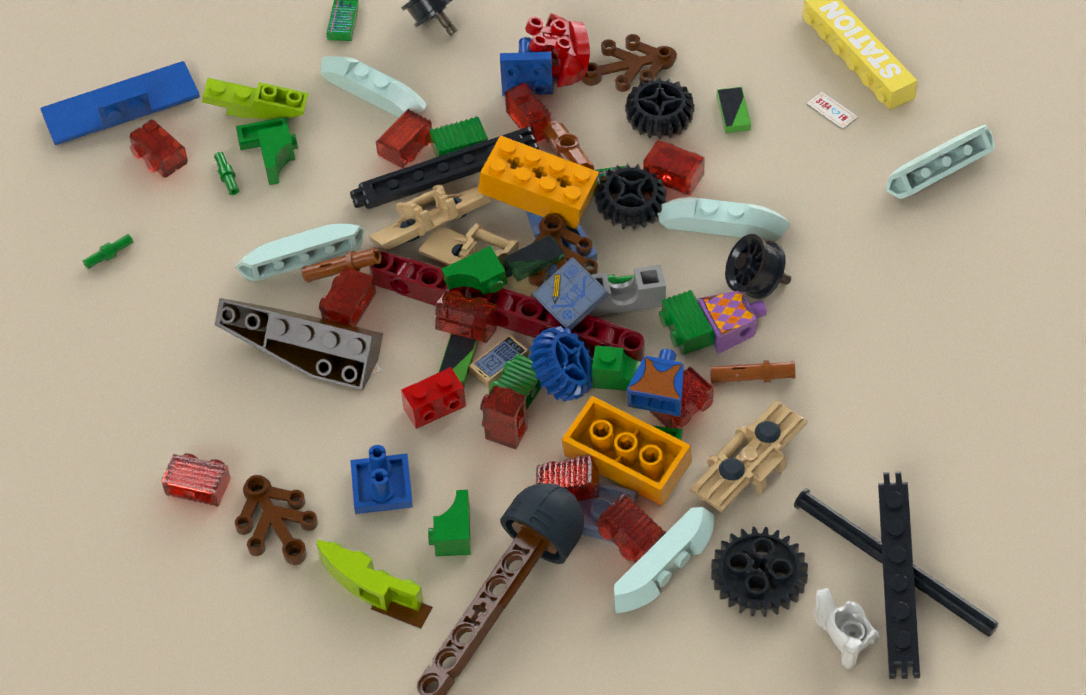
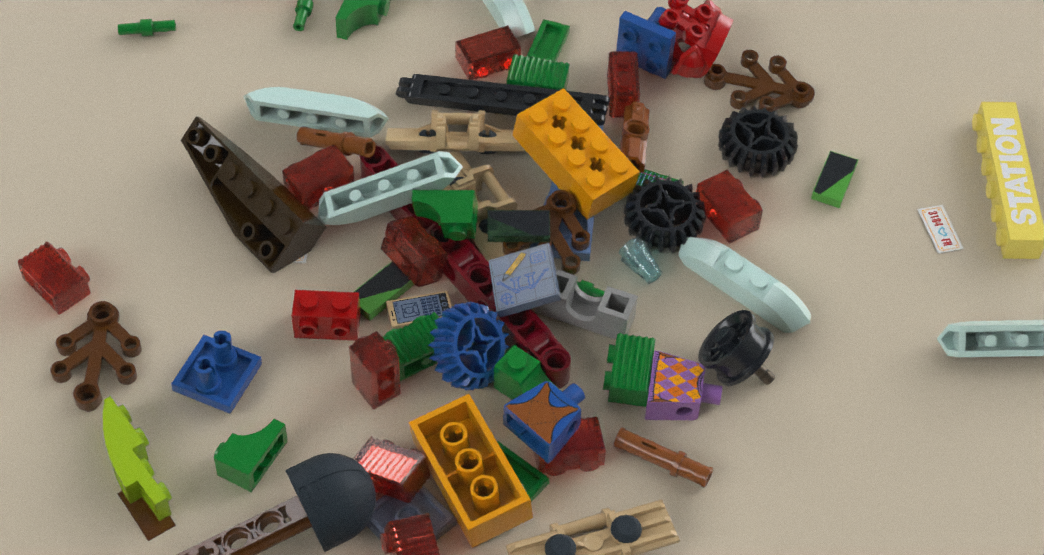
camera: 25 degrees right, 0 degrees up
none -> light aqua brick [318,151,463,225]
none -> green tile [526,19,570,62]
none -> clear light blue cone [619,237,662,284]

